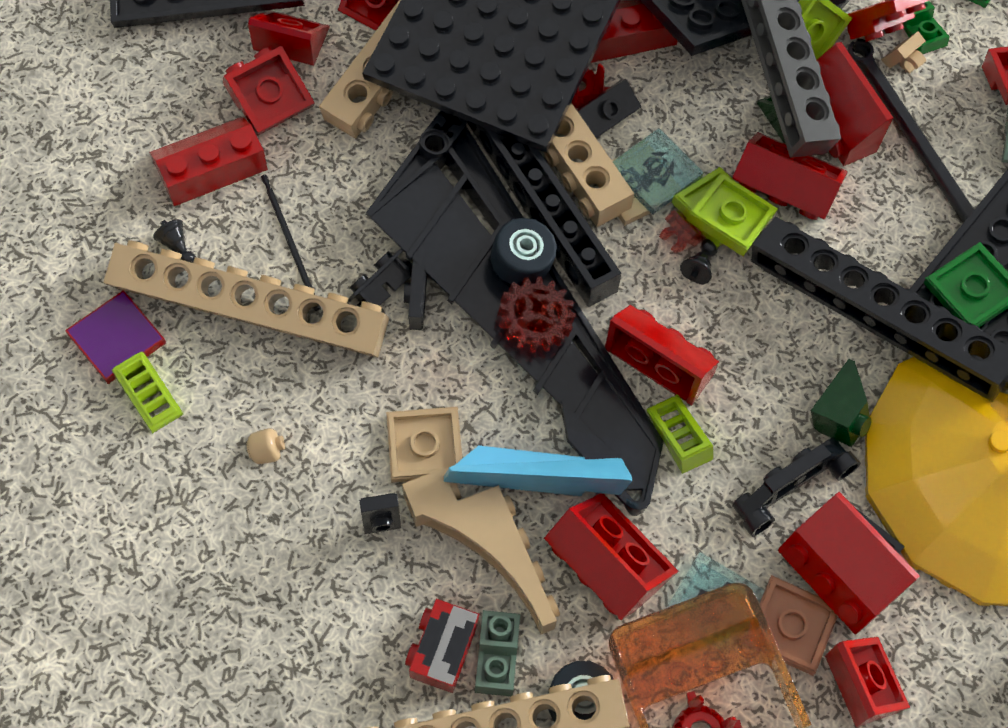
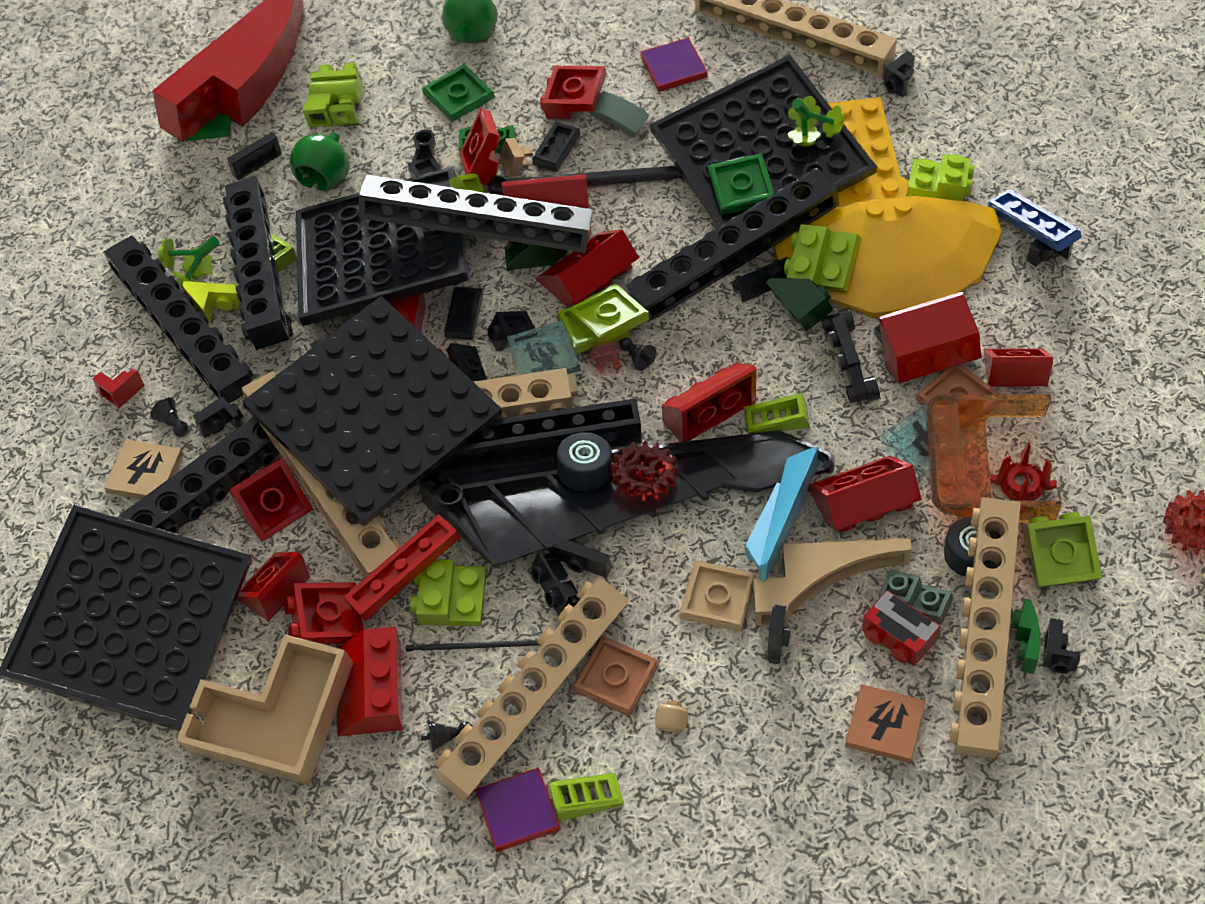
camera: 60 degrees left, 10 degrees down
none -> tan piece [177,634,354,786]
none -> red plate [343,514,461,621]
none -> lime plate [411,559,487,626]
none -> black plate [444,286,483,340]
none -> black bracket [487,311,537,352]
none -> black plate [532,121,580,172]
none -> nougat tile [572,636,659,717]
none -> black hinge [731,257,788,303]
none -> lime plate [784,224,861,292]
none -> nougat tile [845,684,926,764]

